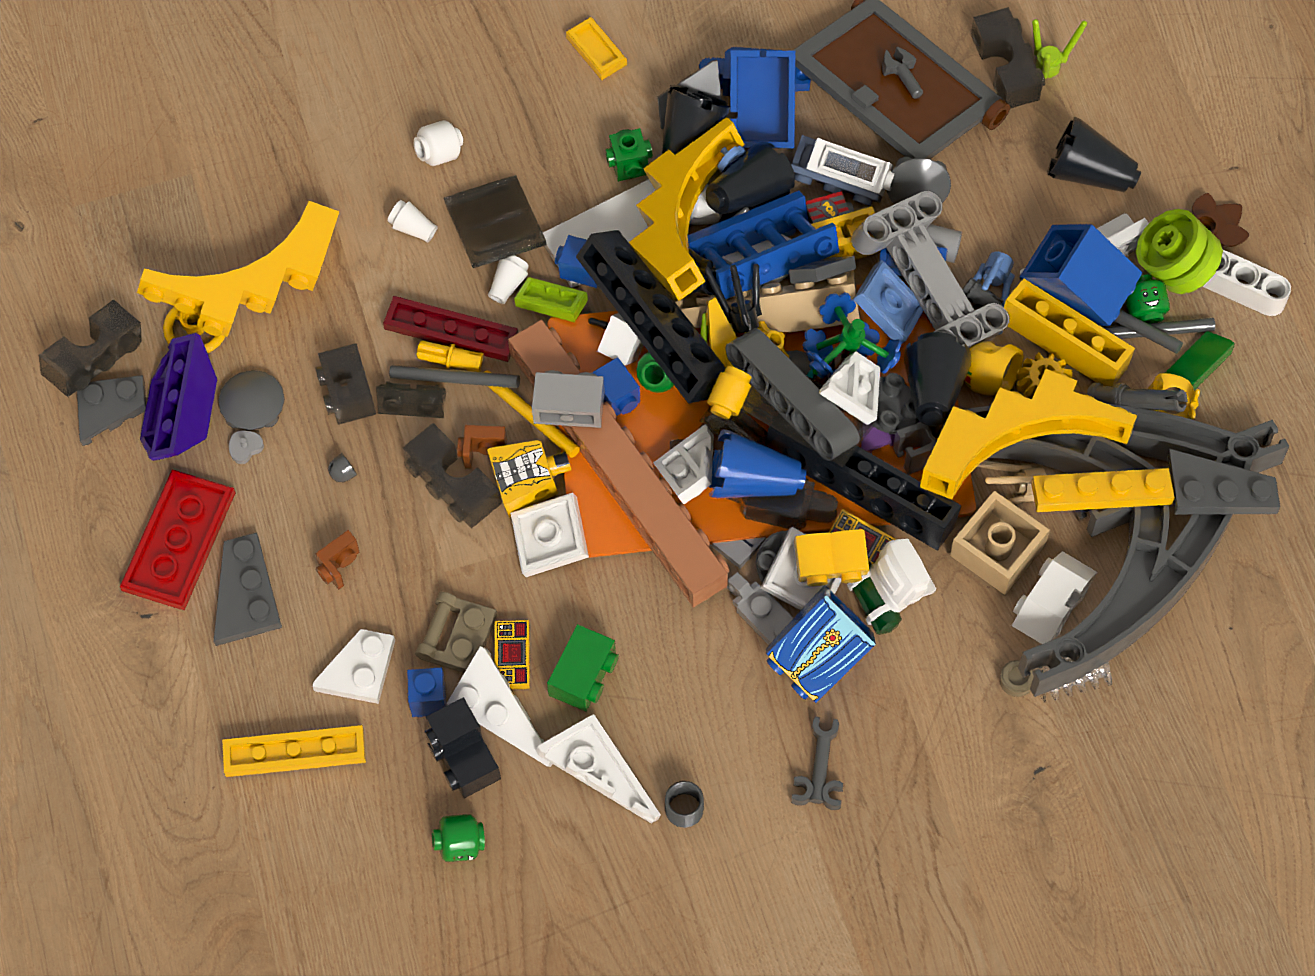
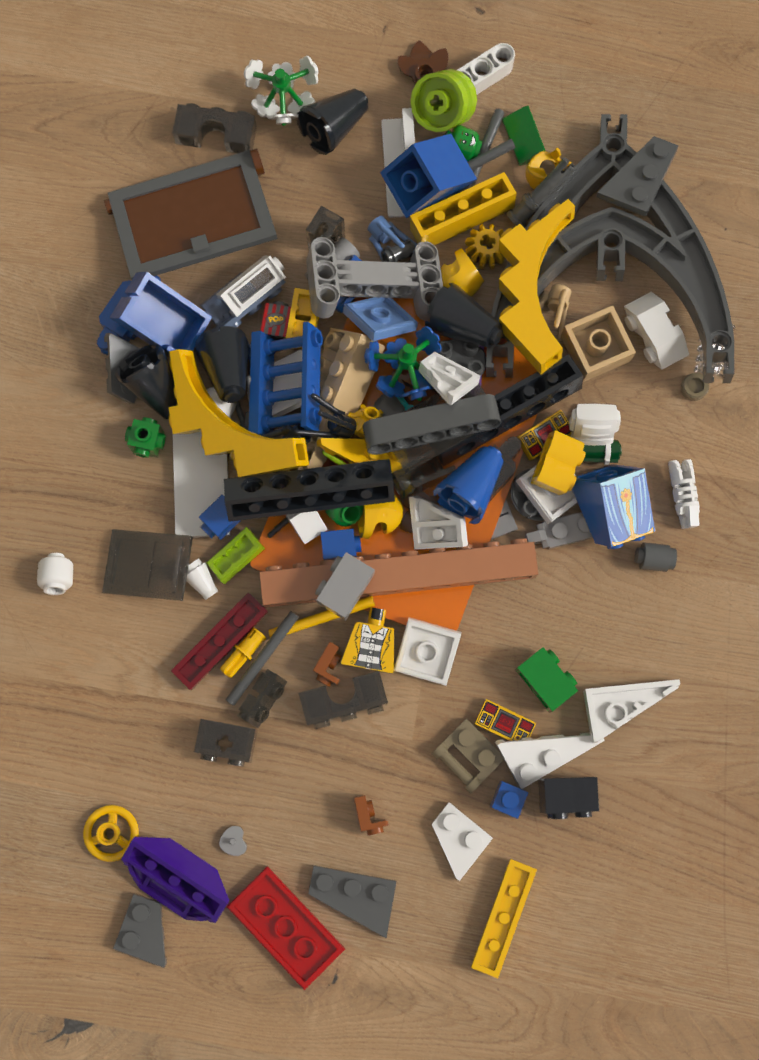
camera: 65 degrees left, 15 degrees up
clear smoke arch [39,299,142,397] -> none
yellow arch [137,201,339,337] -> none
dark grey dish [218,370,285,430] -> none
dark grey hinge [328,453,357,483] -> none
white cone [387,200,438,243] -> none
green head [431,814,485,862] -> none
yellow tile [566,17,627,80] -> none
dark grey piece [665,781,704,828] -> none
yellow brick [707,366,752,419] -> none
medium blue piece [717,146,746,173] -> none
dark grey tile [789,256,856,283] -> none
dark grey bar [791,717,844,810] -> none
dark grey bar [882,47,923,99] -> none
dark grey dish [887,157,951,212] -> none
yellow plate [1031,468,1175,512] -> none
lime plant [1032,19,1087,79] -> none
none -> white plant [244,56,318,126]
none -> clear smoke hinge [306,206,345,249]
none -> yellow helmet [357,494,403,539]
none -> dark grey brick [635,542,677,572]
none -> white hinge [668,459,699,529]

